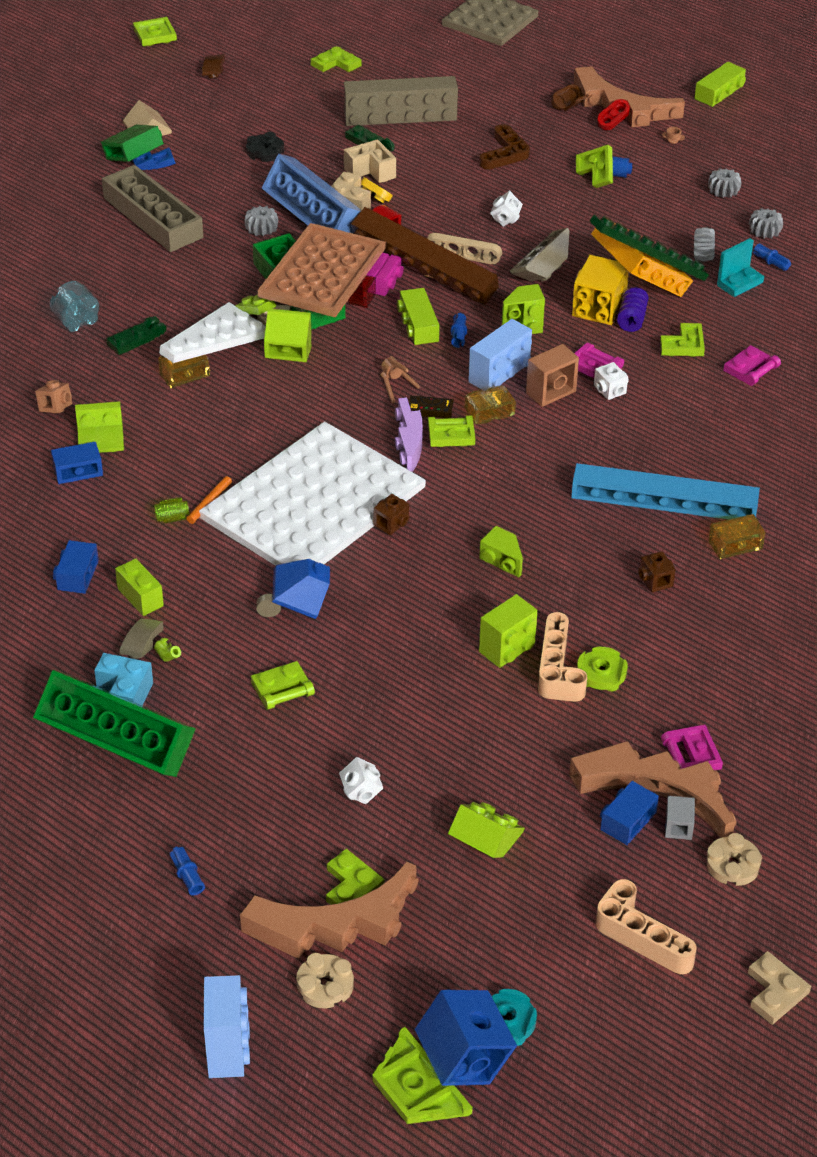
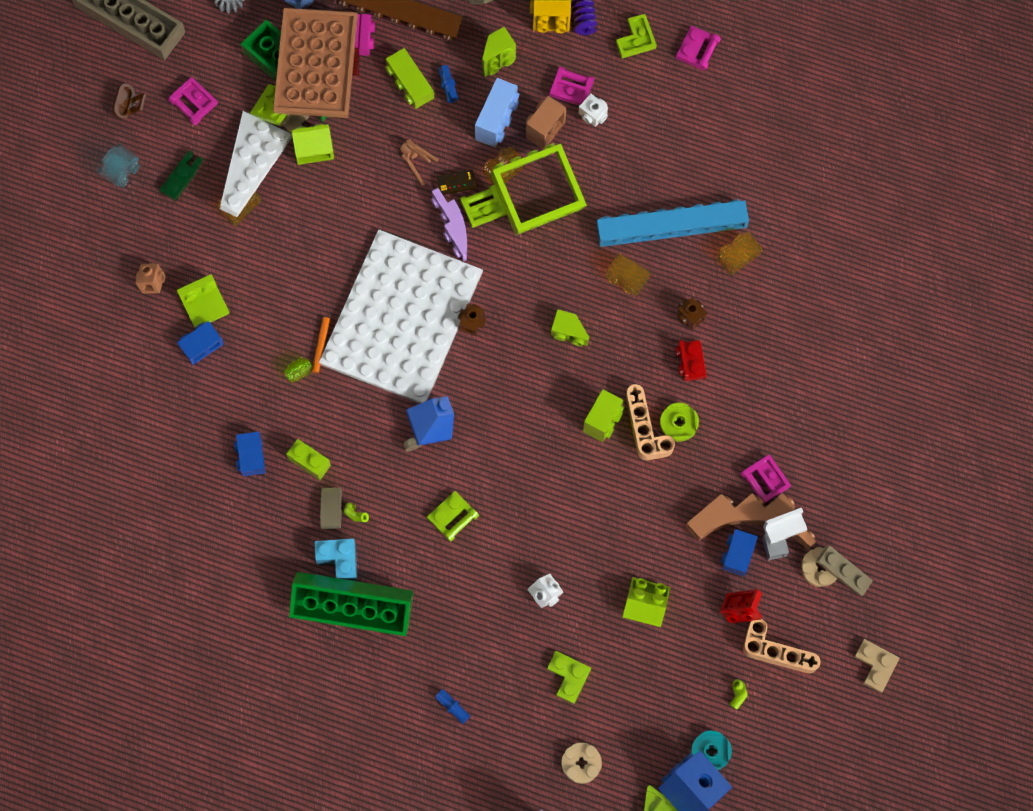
camera: 20 degrees left, 30 degrees up
nougat arch [240,862,418,959] -> none
none -> reddish brown bracket [112,83,146,119]
none -> dark pink plate [168,77,218,125]
none -> lime window [490,143,587,235]
none -> clear yellow brick [606,253,651,296]
none -> red bracket [675,340,707,381]
none -> red bracket [720,589,762,623]
none -> lime arm [729,679,747,710]
none -> white panel [763,508,807,544]
none -> dark tan plate [816,545,873,596]

